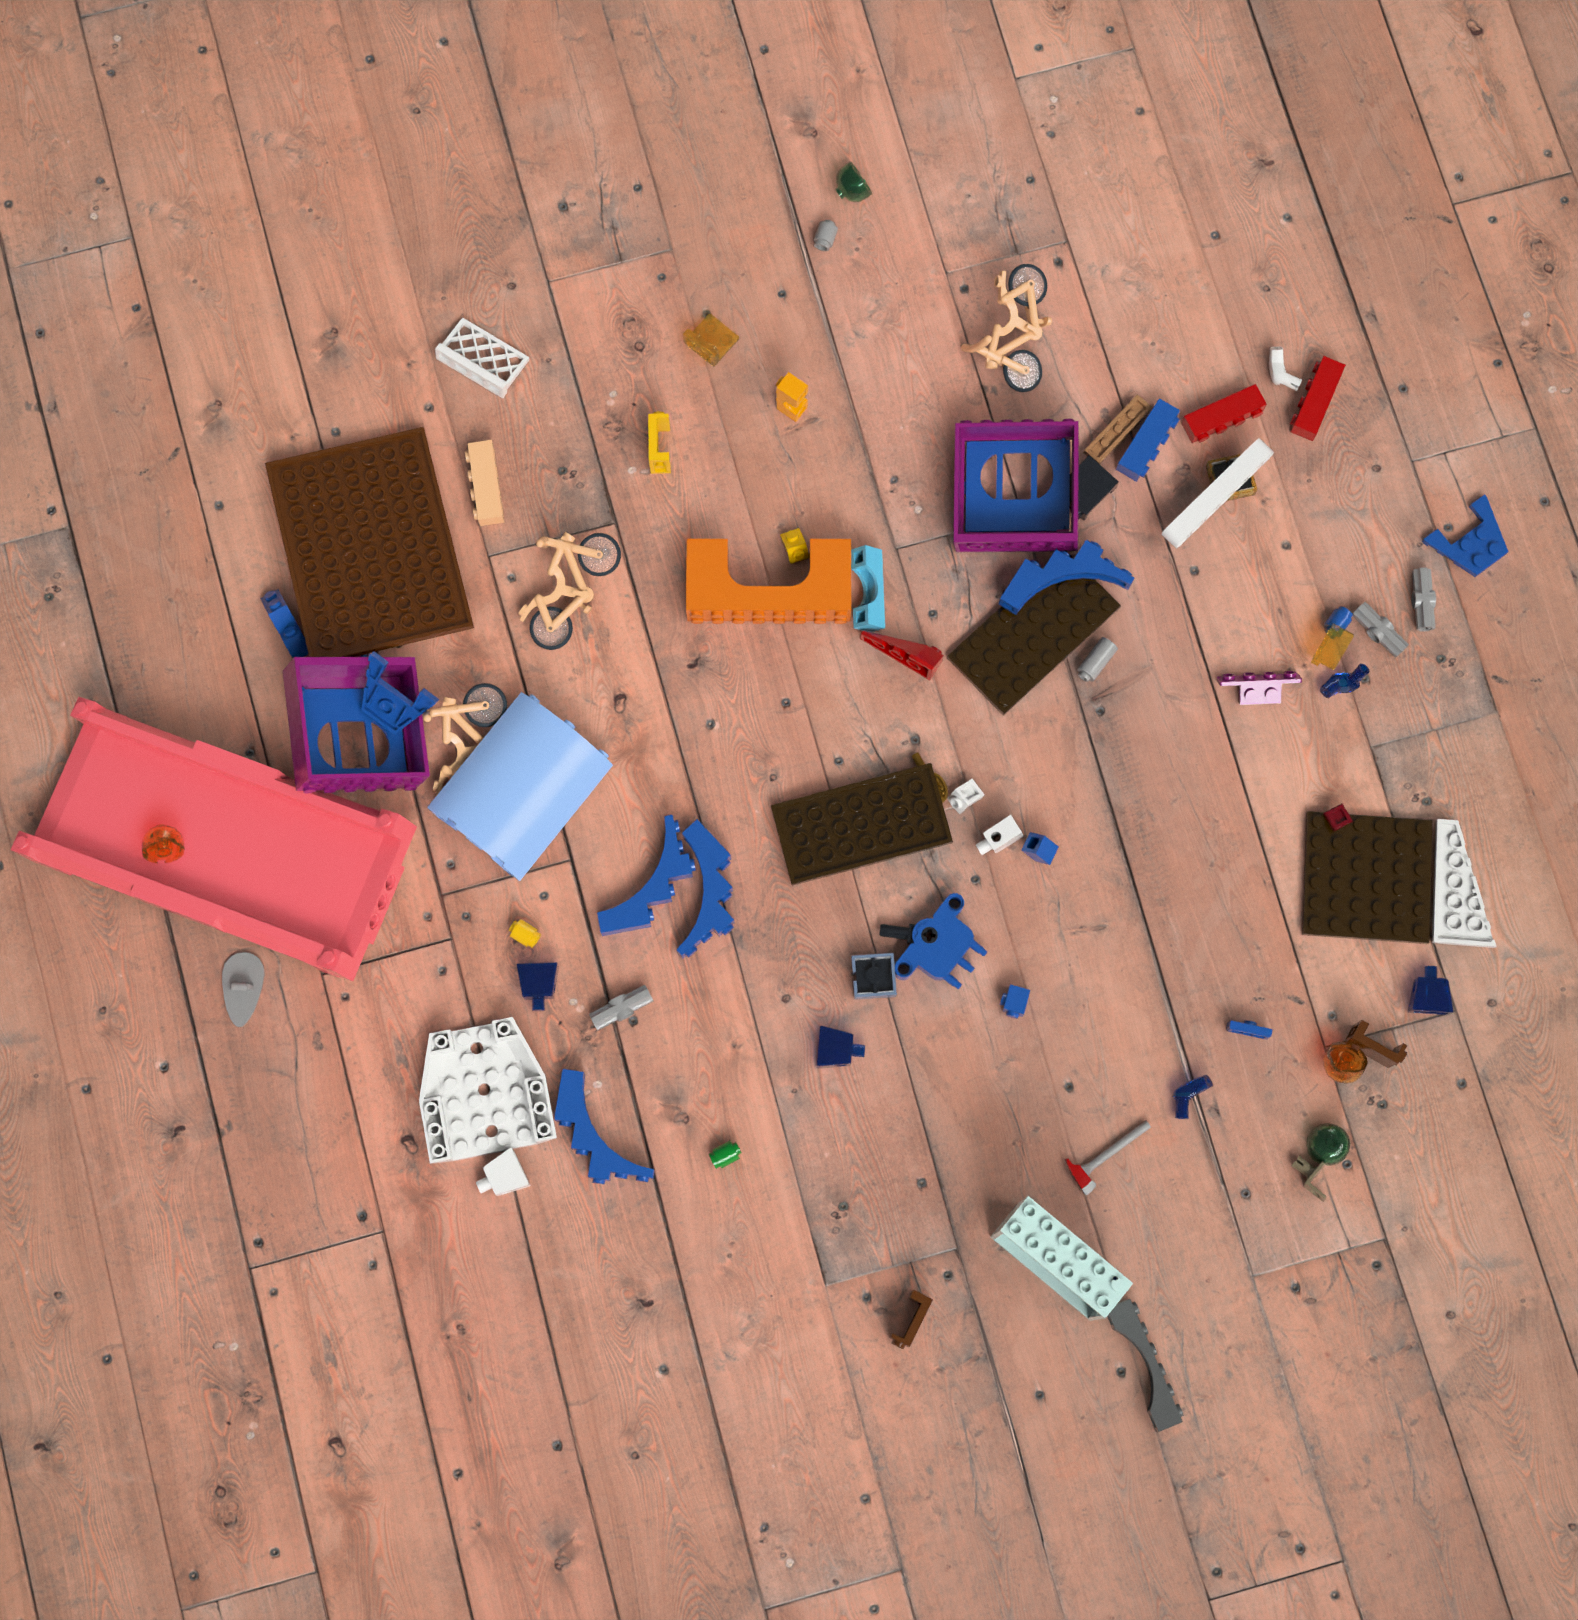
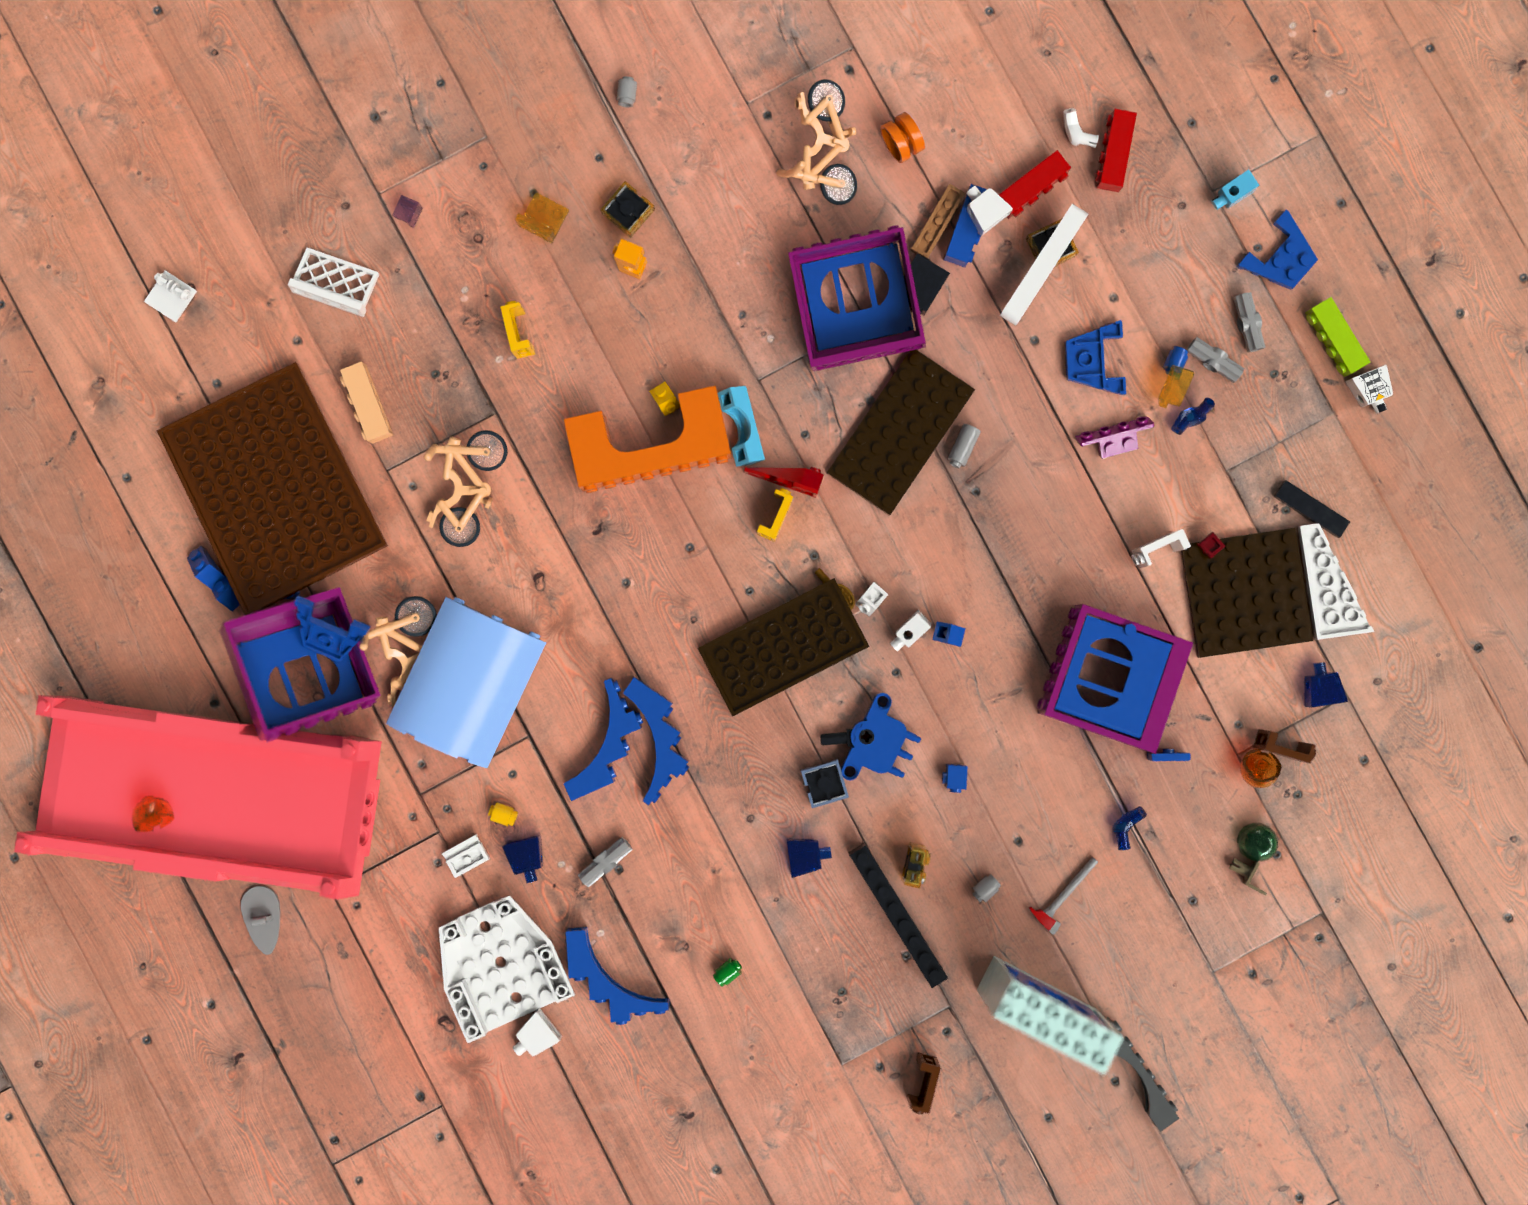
camera: 15 degrees left, 10 degrees up
clear green cylinder [835,162,873,203] -> none
blue arch [999,540,1135,615] -> none
none -> white hinge [144,270,197,322]
none -> panel [393,195,423,228]
none -> white plate [442,834,490,878]
none -> piece [600,181,655,238]
none -> yellow panel [757,488,793,542]
none -> black brick [848,842,948,988]
none -> orange wheel [880,112,925,163]
none -> clear yellow piece [901,842,931,889]
none -> white torso [966,186,1013,236]
none -> light grey brick [972,874,1001,903]
none -> door [1037,604,1193,754]
none -> blue wing [1065,320,1126,395]
none -> white panel [1131,529,1191,568]
none -> medium azure torso [1211,169,1259,210]
none -> black tile [1274,480,1350,538]
none -> lime brick [1305,297,1371,377]
none -> torso [1345,365,1393,414]

